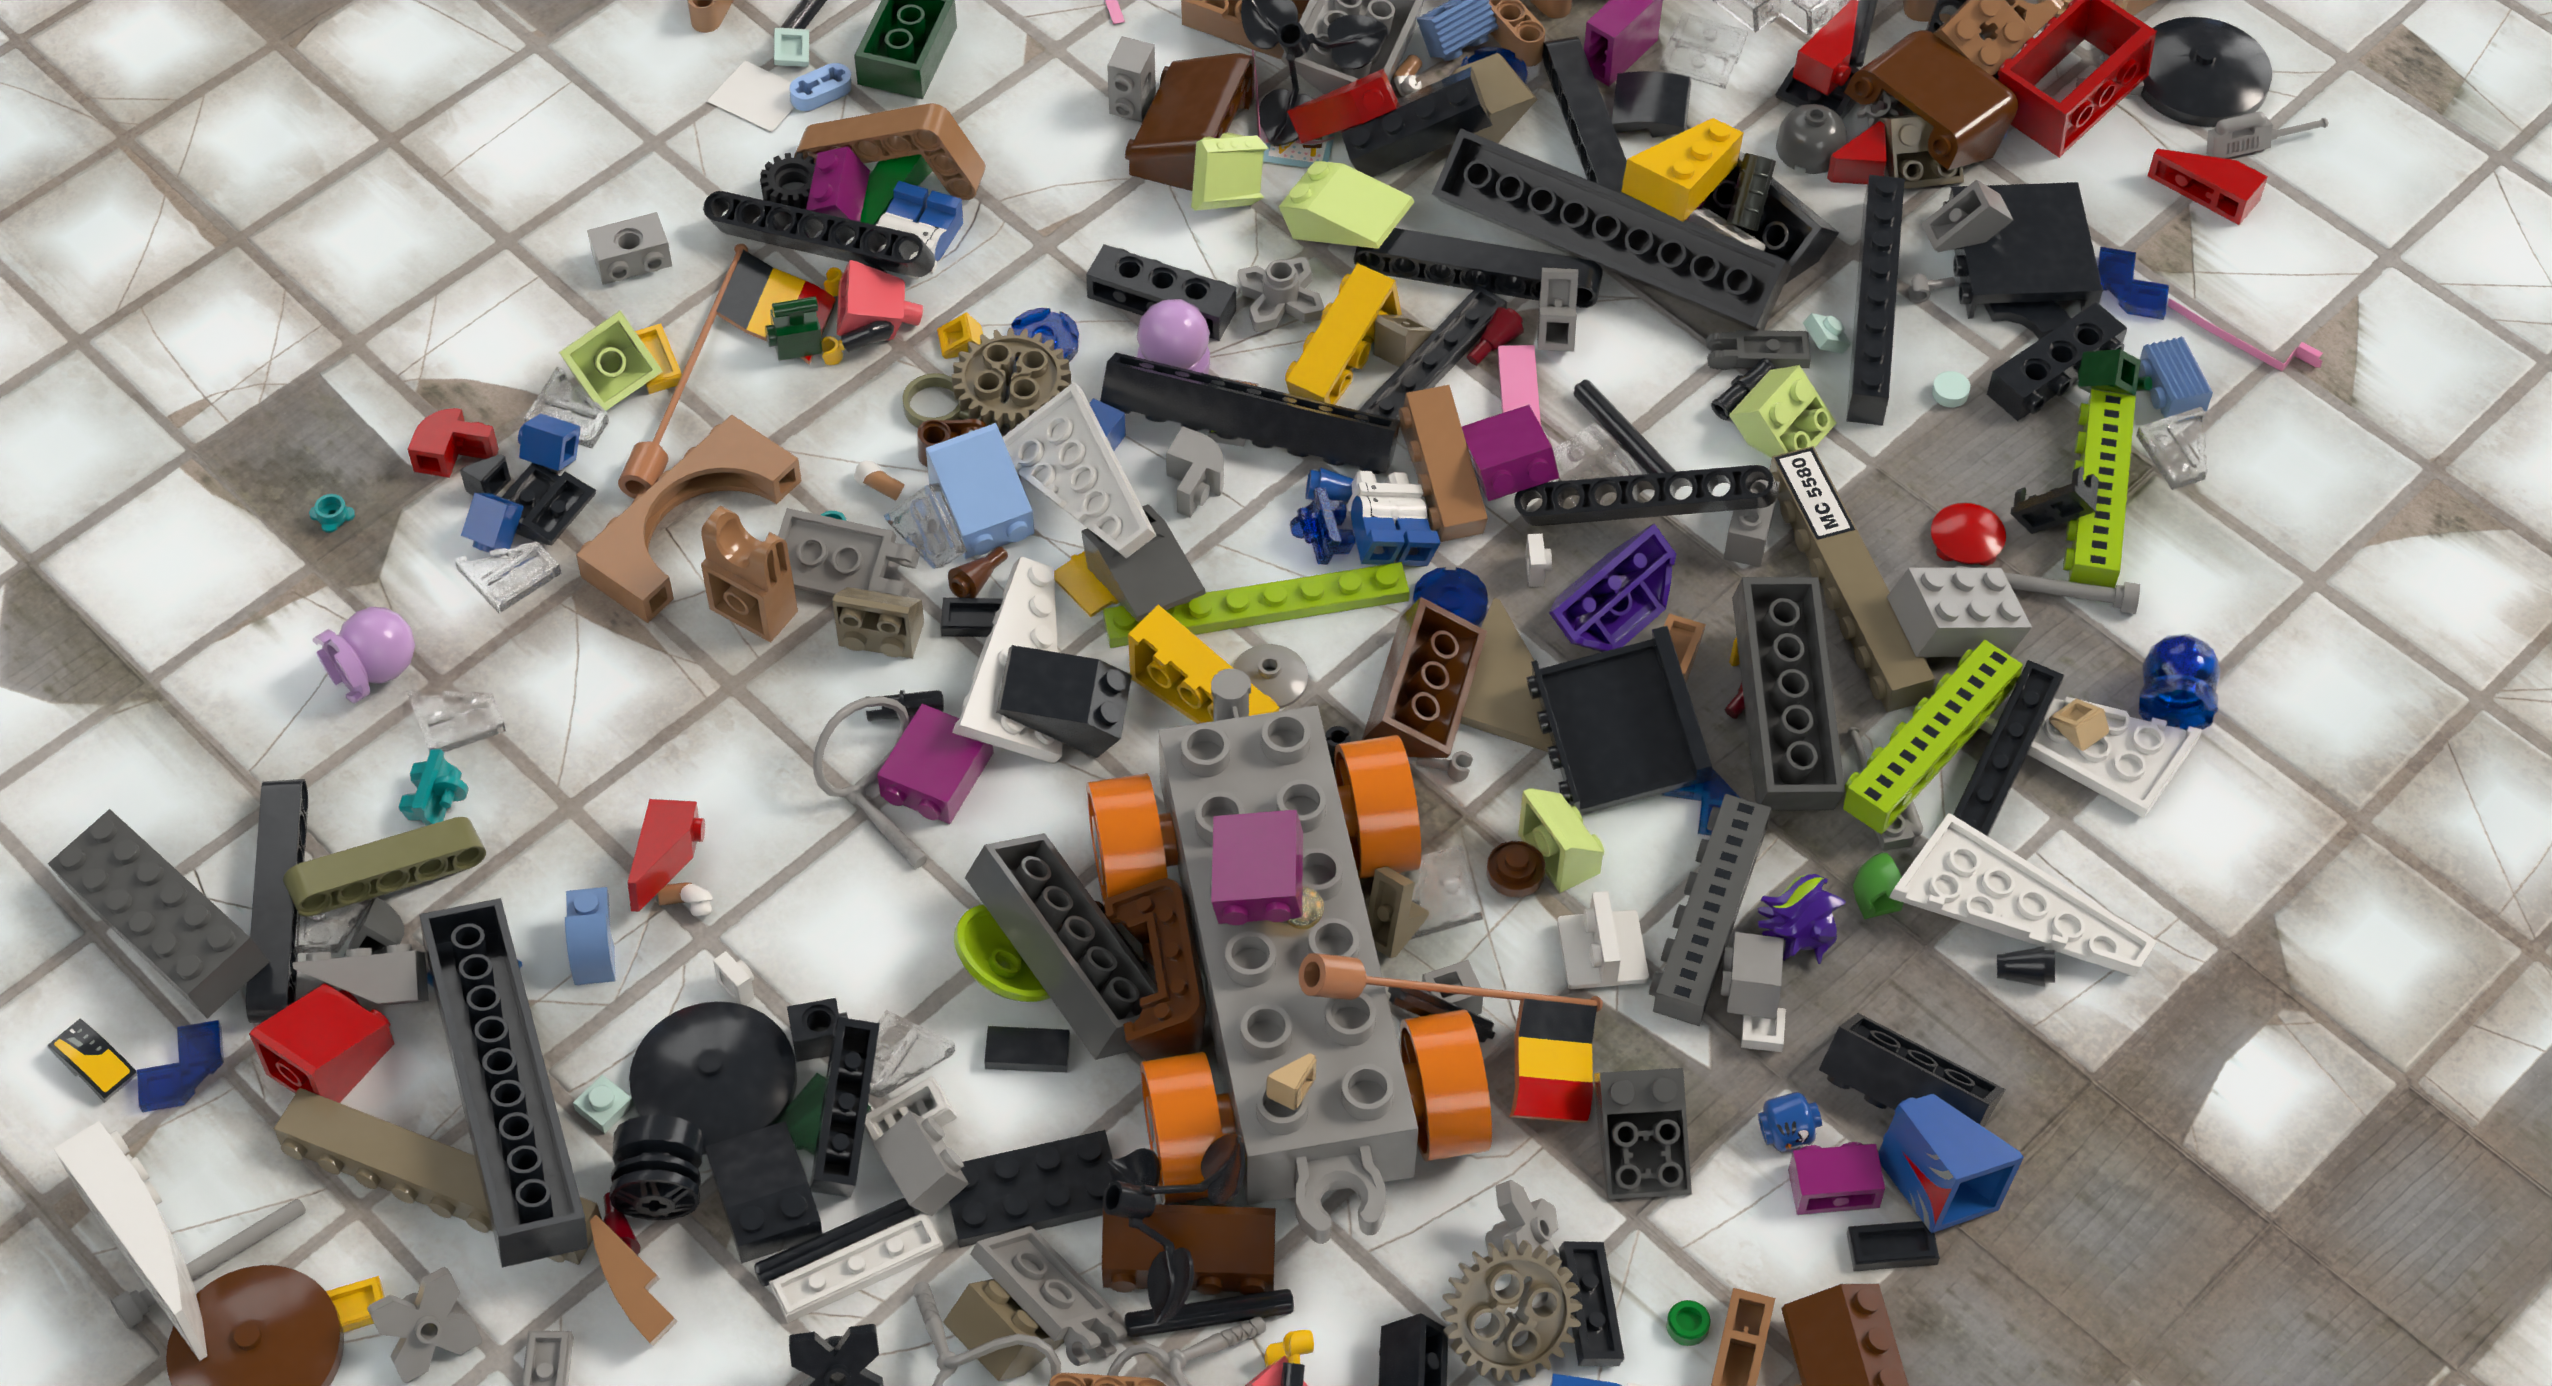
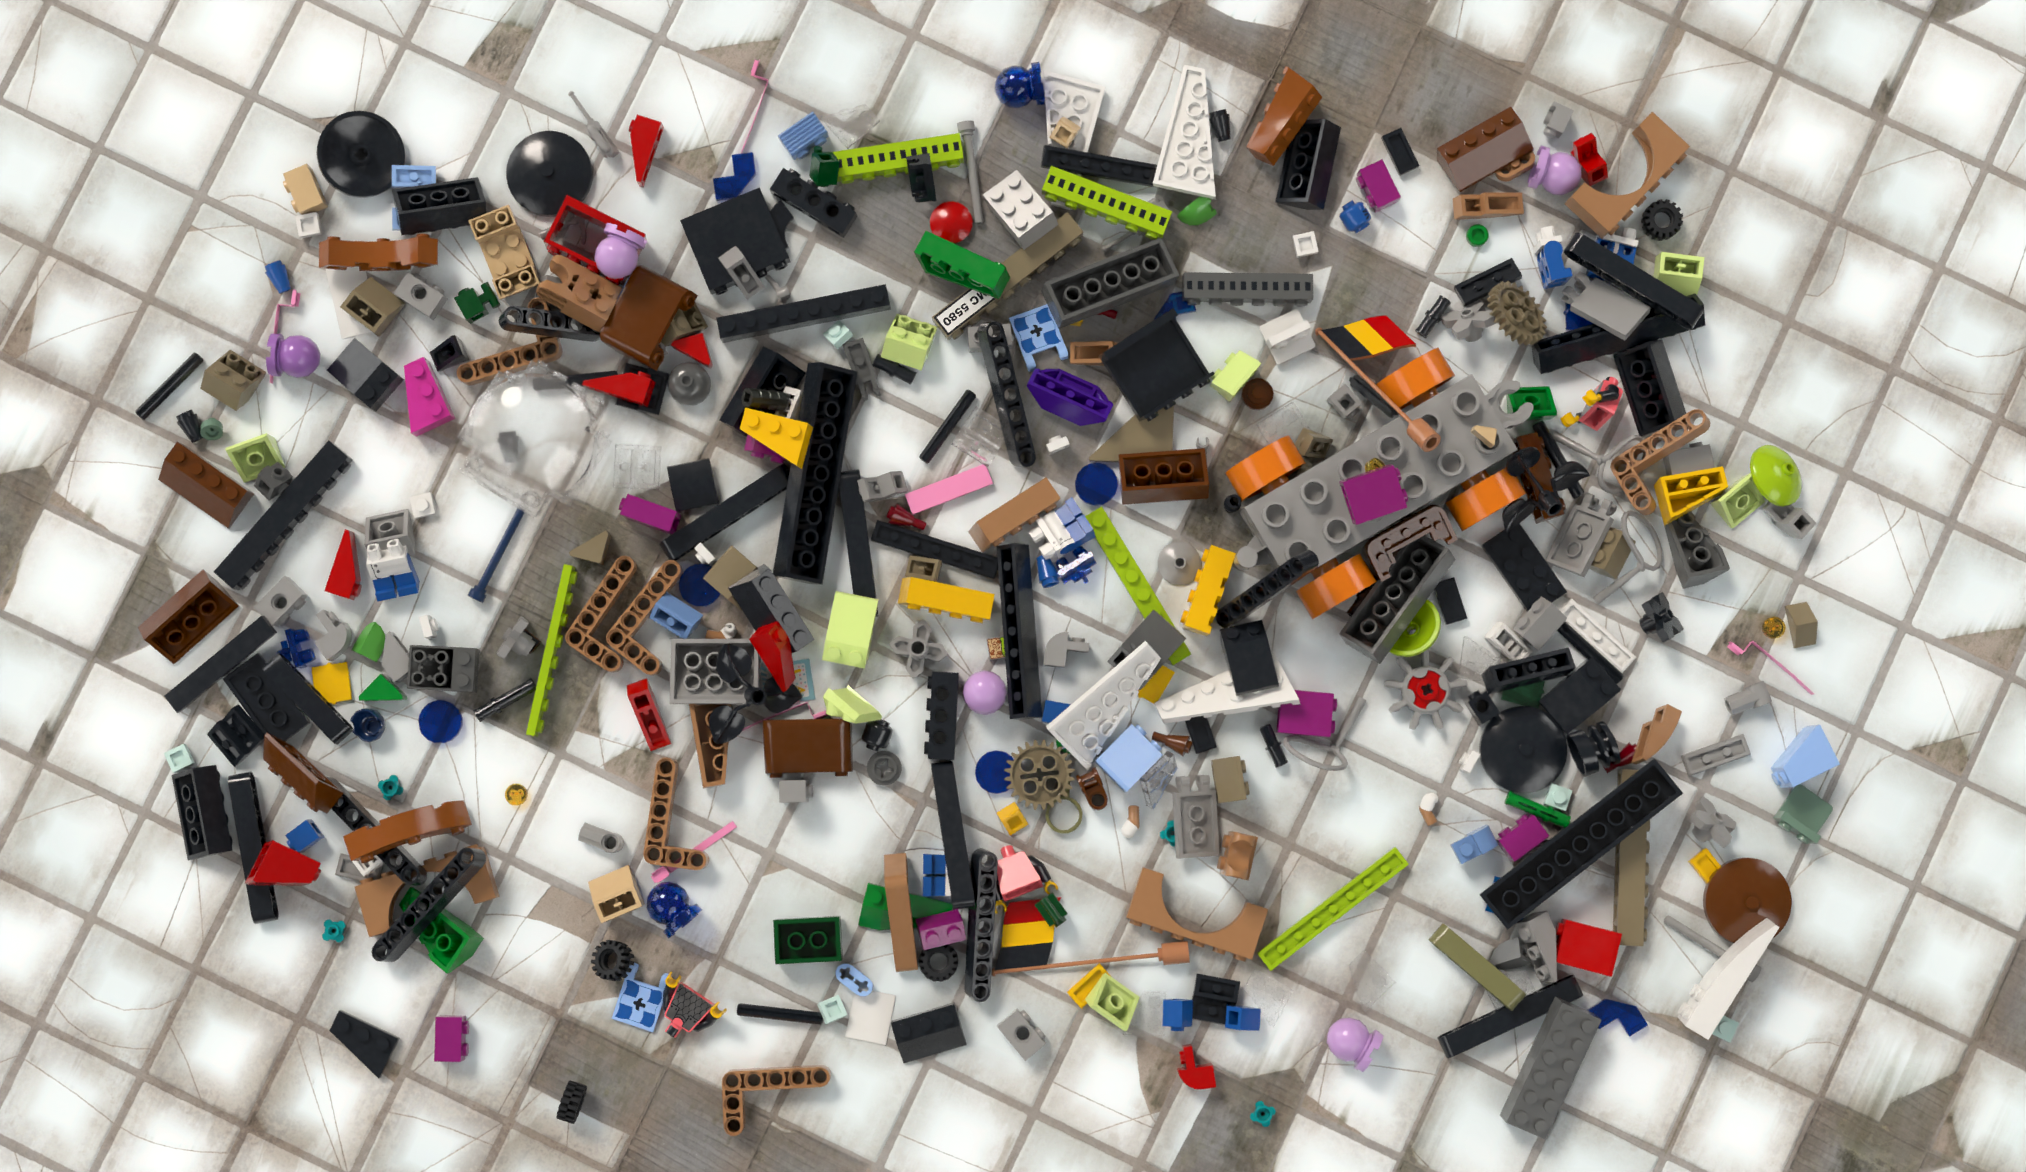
camera: 110 degrees left, 30 degrees up
slope [47,1018,137,1103] -> none
teal hips [398,749,469,826] -> none
black slope [460,454,511,496] -> none
red slope [627,799,705,912] -> none
magenta brick [1462,405,1560,501] -> none
dark grey slope [1594,1068,1692,1199] -> none
light grey brick [1720,932,1784,1019] -> none
dark purple hair [1758,874,1846,964] -> none
blue slope [1878,1094,2024,1233] -> none
light aqua tile [1932,371,1970,408] -> none
none -> lavender tile [595,223,647,279]
none -> white plate [694,542,717,566]
none -> black head [861,719,893,751]
none -> dark grey gear [867,751,902,786]
none -> black slope [891,1002,967,1063]
none -> green wedge [914,231,1011,299]
none -> black beam [931,761,975,910]
none -> light blue flag [1009,304,1068,372]
none -> black beam [1215,550,1319,628]
none -> dark orange wedge [1246,66,1322,166]
none -> lime plate [1257,847,1409,971]
none -> light grey gear [1384,649,1468,730]
none -> black pin [1415,295,1451,338]
none -> magenta brick [1496,814,1549,862]
none -> green pin [1504,791,1571,828]
none -> green slope [1506,386,1557,421]
none -> light aqua plate [1712,1016,1739,1043]

